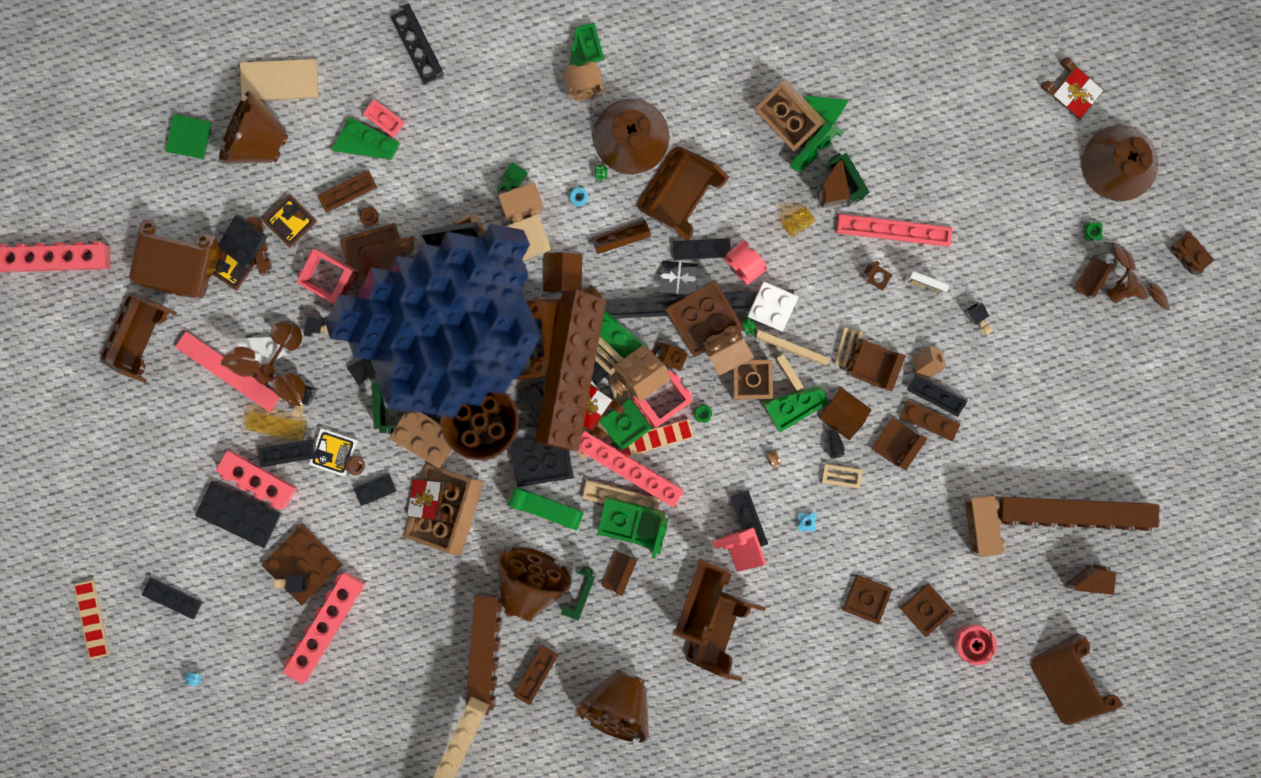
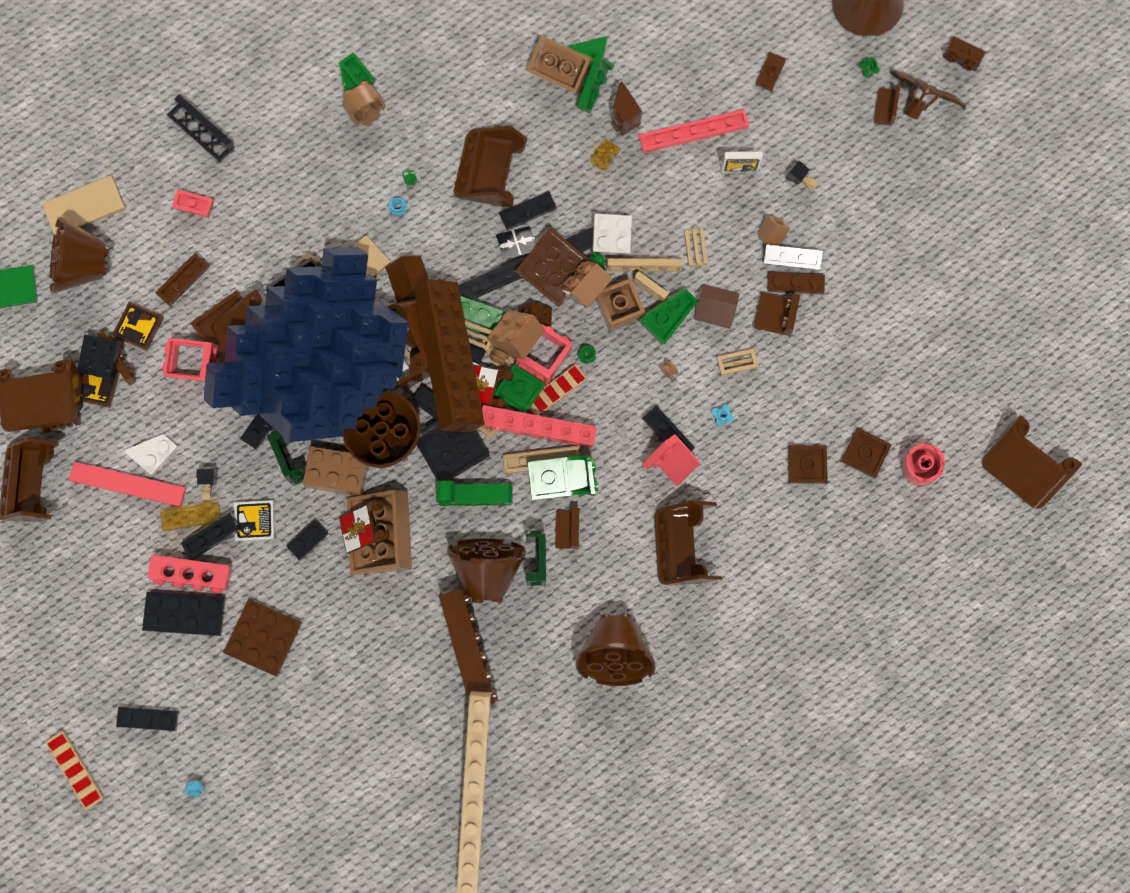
camera: 20 degrees left, 10 degrees down
reddish brown plant [221,321,305,407] -> none
black piece [272,573,307,593] -> none
coral brick [283,572,366,685] -> none
black piece [304,316,329,337] -> none
green wing [331,117,400,161] -> none
reddish brown tile [344,455,365,475] -> none
reddish brown plate [360,207,379,226] -> none
green plate [497,162,528,192] -> none
medium nougat brick [498,182,544,223] -> none
reddish brown plate [513,645,559,705] -> none
reddish brown plate [591,220,652,254] -> none
reddish brown cone [594,99,670,175] -> none
reddish brown windscreen [672,558,732,645] -> none
coral brick [723,240,768,285] -> none
dark green panel [826,152,870,207] -> none
black cone [827,429,846,459] -> none
reddish brown panel [845,339,906,391] -> none
reddish brown bracket [863,261,892,291] -> none
medium nougat brick [964,495,1005,557] -> none
reddish brown brick [995,496,1160,531] -> none
reddish brown slope [1065,564,1117,595] -> none
none -> reddish brown plate [755,52,787,92]

